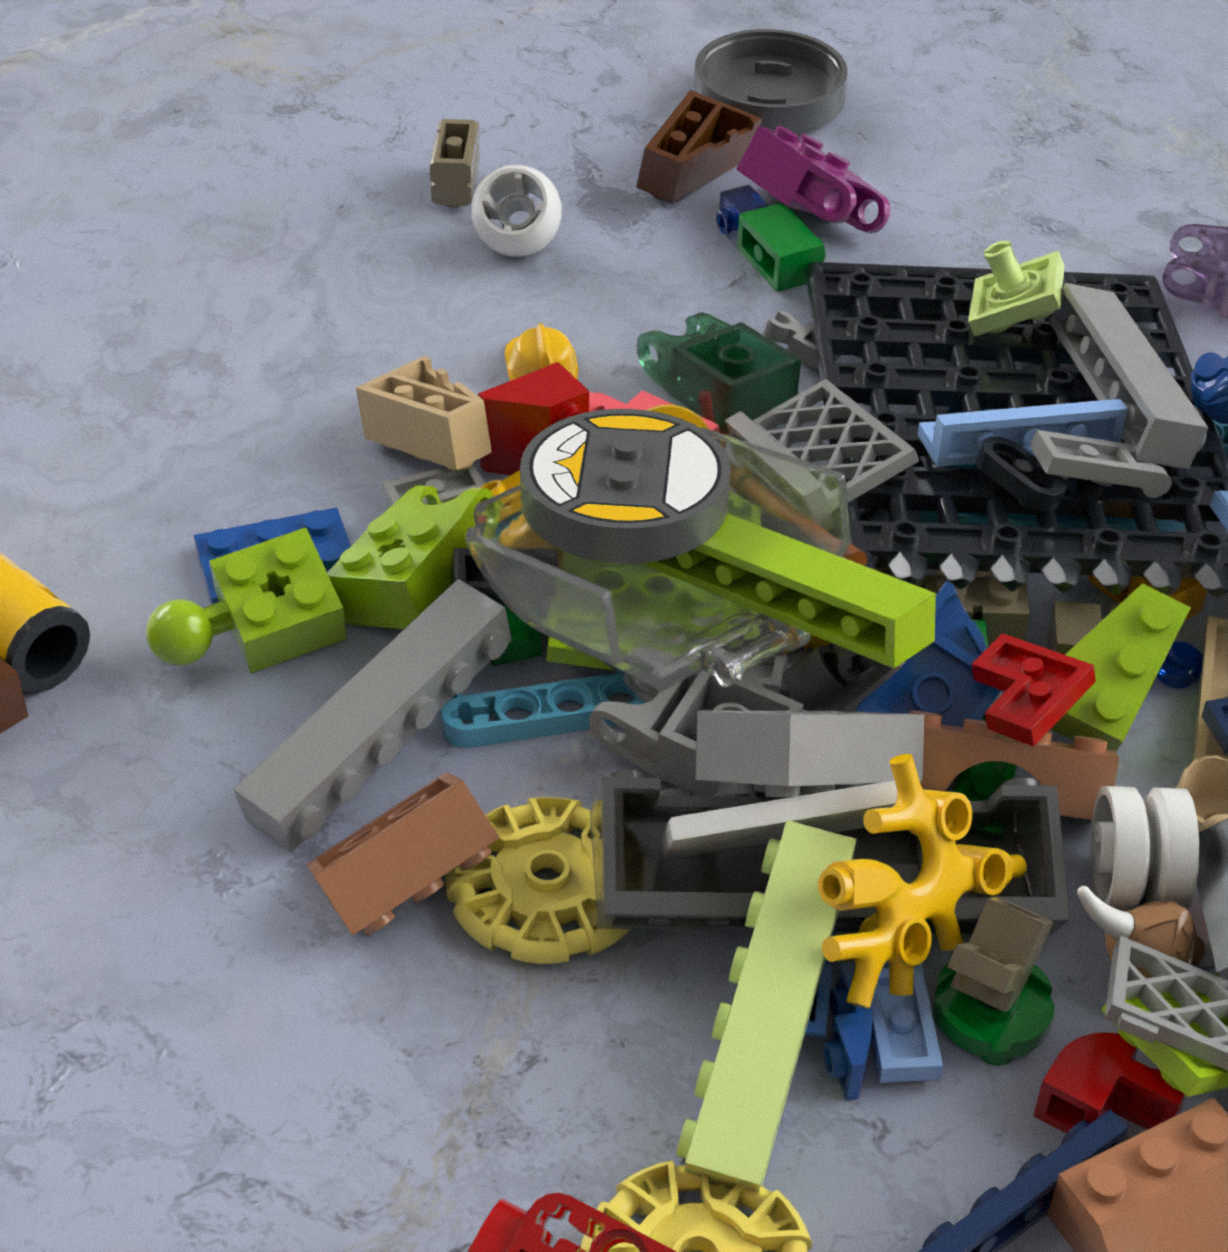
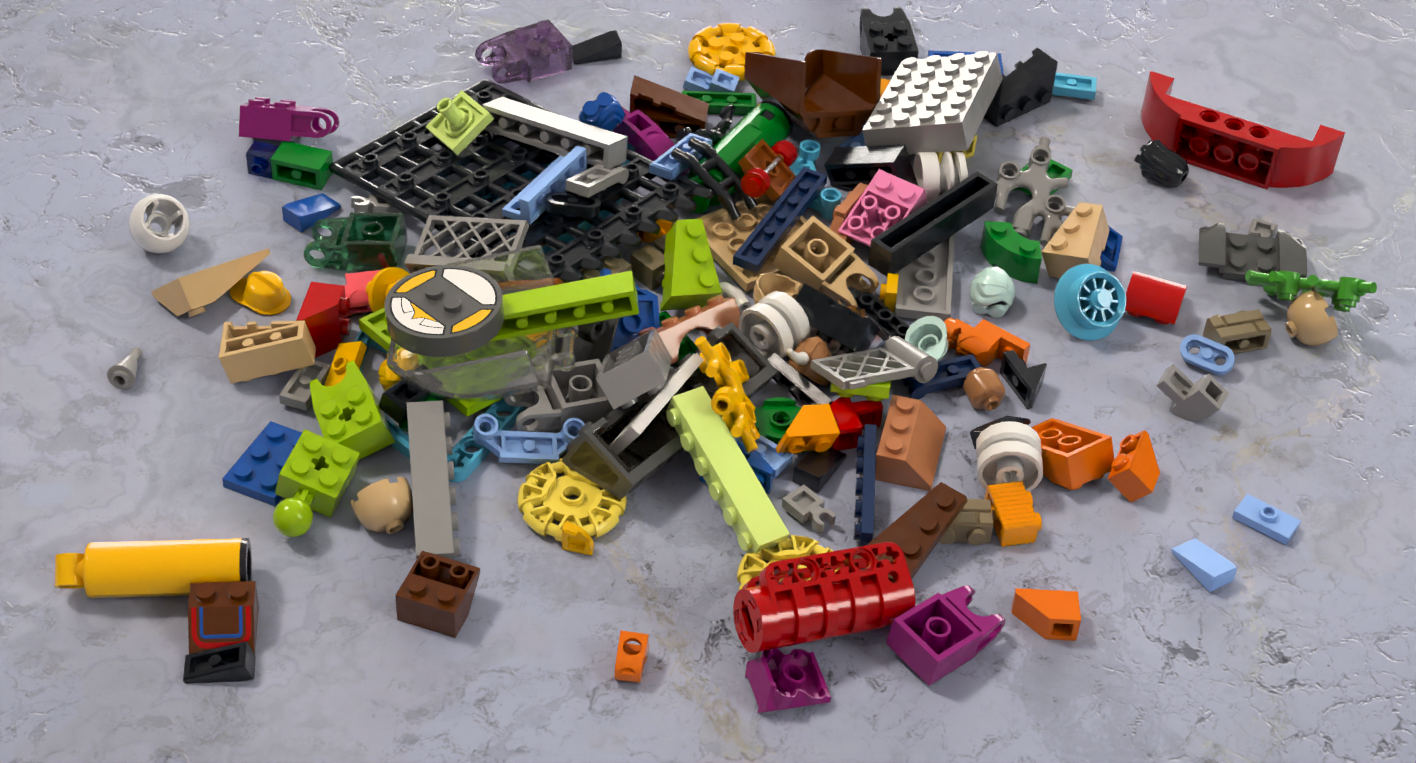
camera: 50 degrees left, 0 degrees up
nougat slope [306,772,500,936] -> none
dark tan brick [430,119,480,208] -> none
reddish brown wedge [636,90,762,202] -> none
dark grey piece [694,29,848,133] -> none
dark tan brick [947,897,1054,1013] -> none
red plate [971,633,1096,747] -> none
none -> light grey cone [107,347,143,390]
none -> tan wedge [151,248,270,317]
none -> blue slope [282,193,341,233]
none -> tan cylinder [350,477,413,534]
none -> reddish brown slope [395,551,480,638]
none -> light blue plate [473,414,585,464]
none -> yellow tile [562,521,595,555]
none -> orange leg [614,630,649,683]
none -> white arm [719,282,751,313]
none -> tile [768,353,833,405]
none -> light orange slope [776,404,840,454]
none -> light grey plate [781,484,836,533]
none -> black slope [793,447,847,493]

